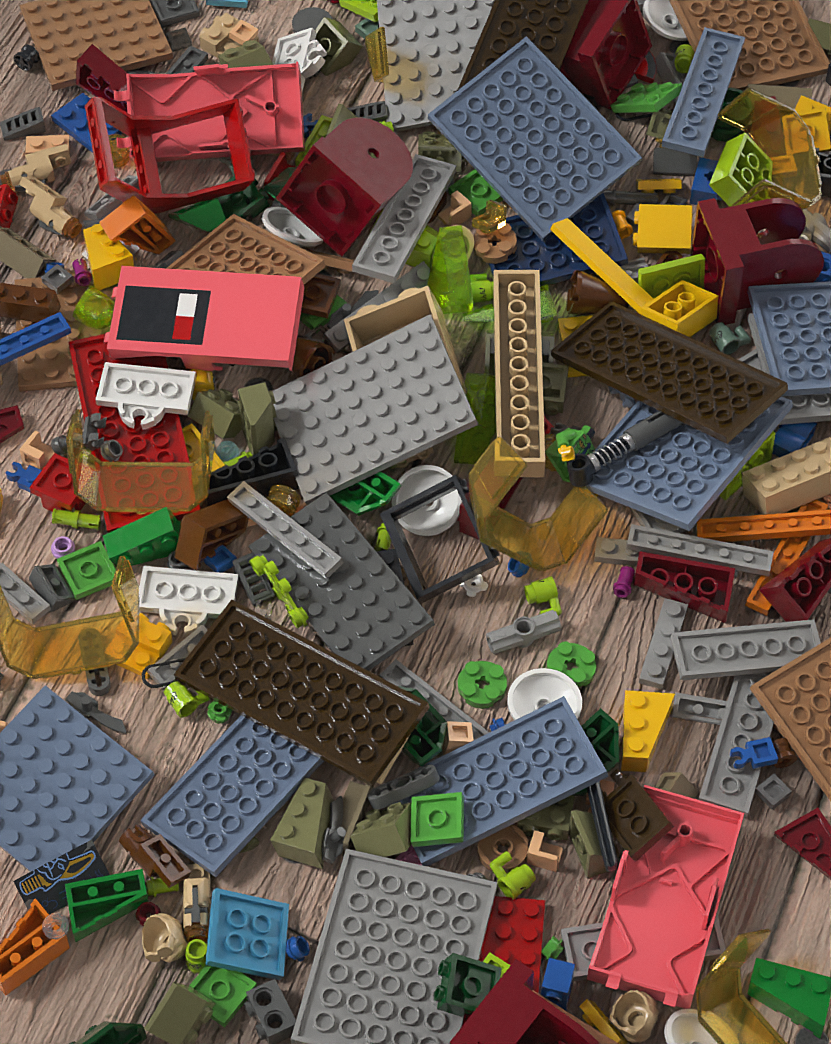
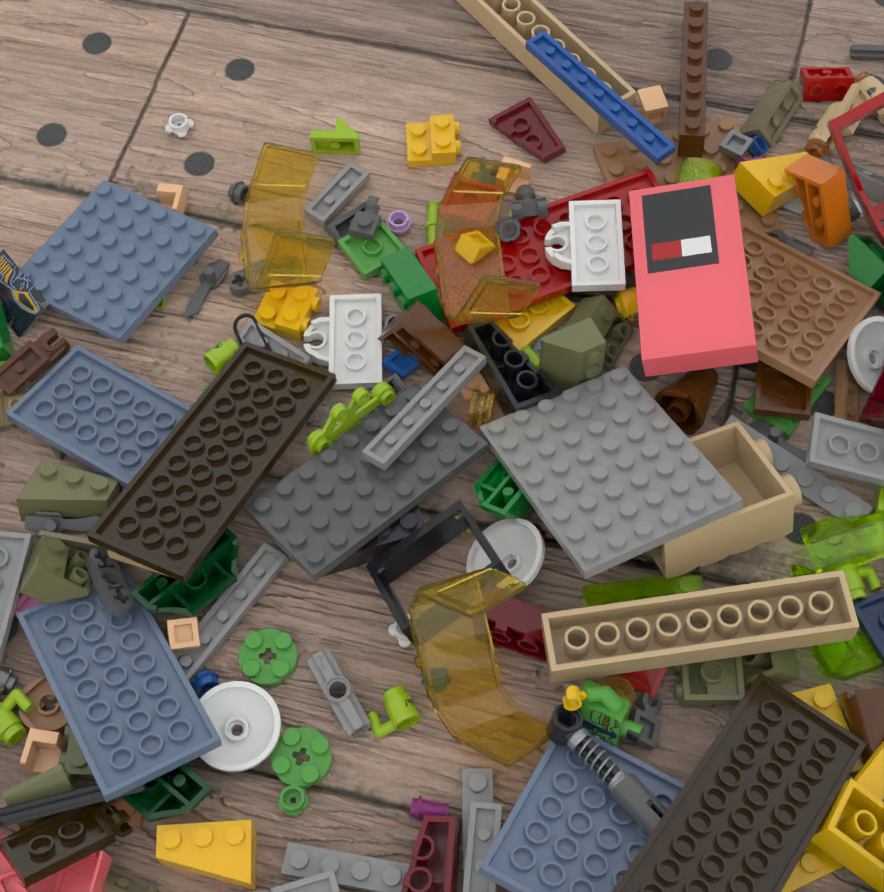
camera: 85 degrees right, 5 degrees up
bright green plate [410,792,464,847] -> none
none -> bright green plate [278,785,309,816]
none -> dark grey plate [349,195,382,241]
none -> yellow slope [455,231,495,264]

